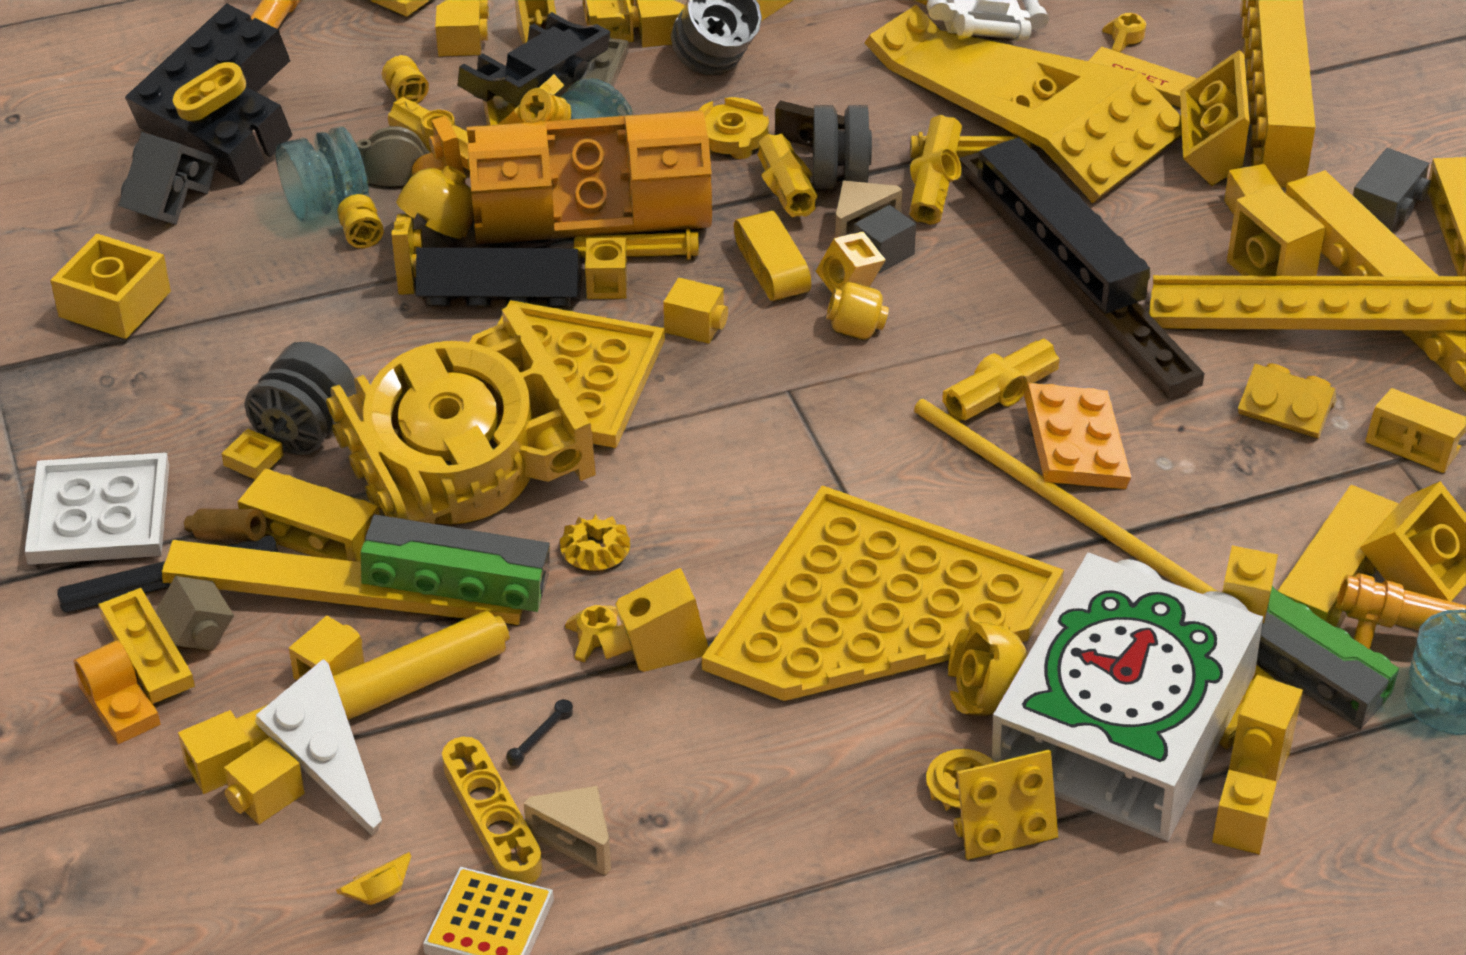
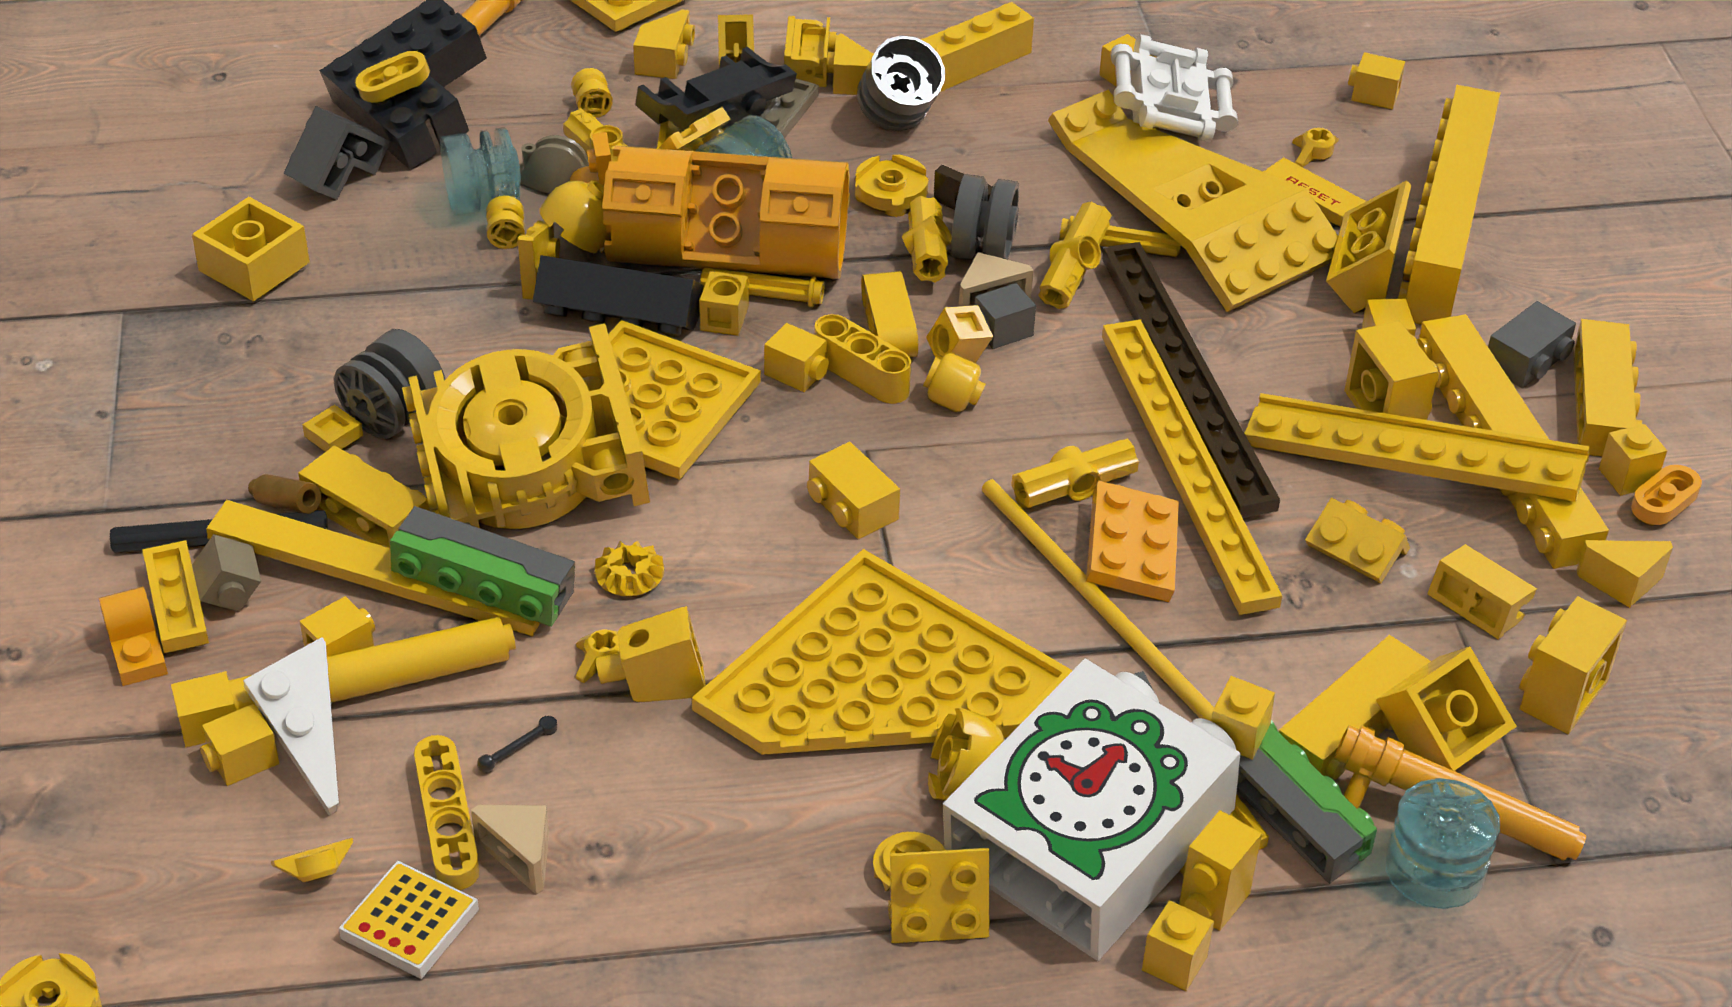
camera: 10 degrees right, 0 degrees up
white plate [25,453,169,565] -> none
yellow bush [520,88,572,123] -> none
black brick [977,137,1150,314] -> none
none -> yellow brick [807,441,900,540]
none -> yellow beam [814,314,911,404]
none -> yellow plate [1102,319,1282,615]

